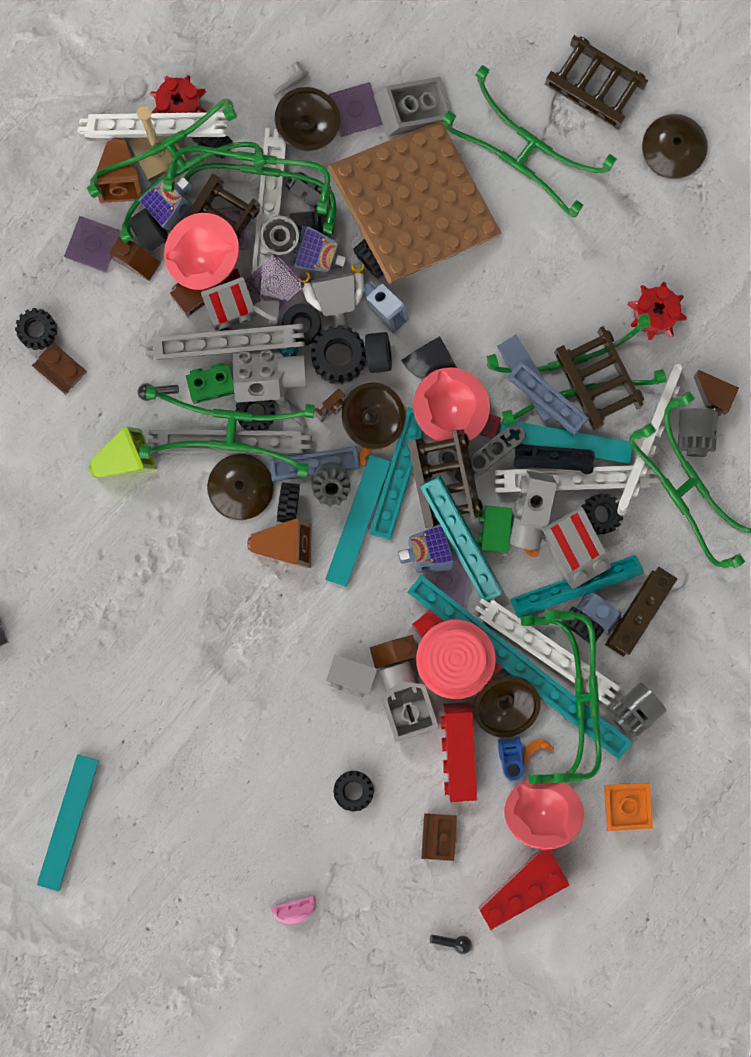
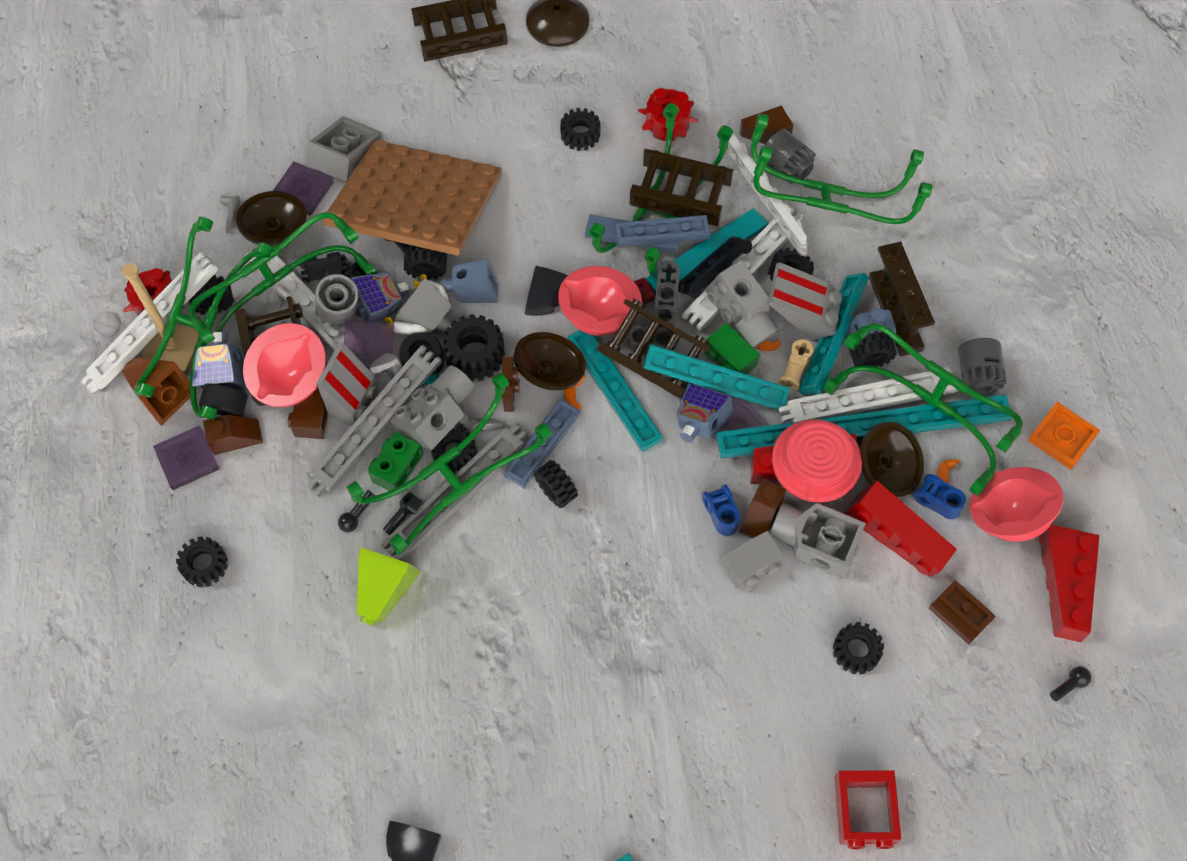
camera: 45 degrees left, 20 degrees down
reddish brown plate [32,342,87,395] -> none
dark brown dish [207,454,274,520] -> none
dark orange slope [247,519,312,568] -> none
bright pink plate [271,895,316,924] -> none
dark grey gear [311,462,351,507] -> none
teal tile [325,454,391,587] -> none
black tyre [365,332,392,373] -> none
green bar [442,65,617,217] -> none
none -> black bar [382,492,422,536]
none -> black tyre [560,108,600,151]
none -> blue piece [701,484,740,536]
none -> tan connector [778,339,813,391]
none -> red window [835,770,901,849]

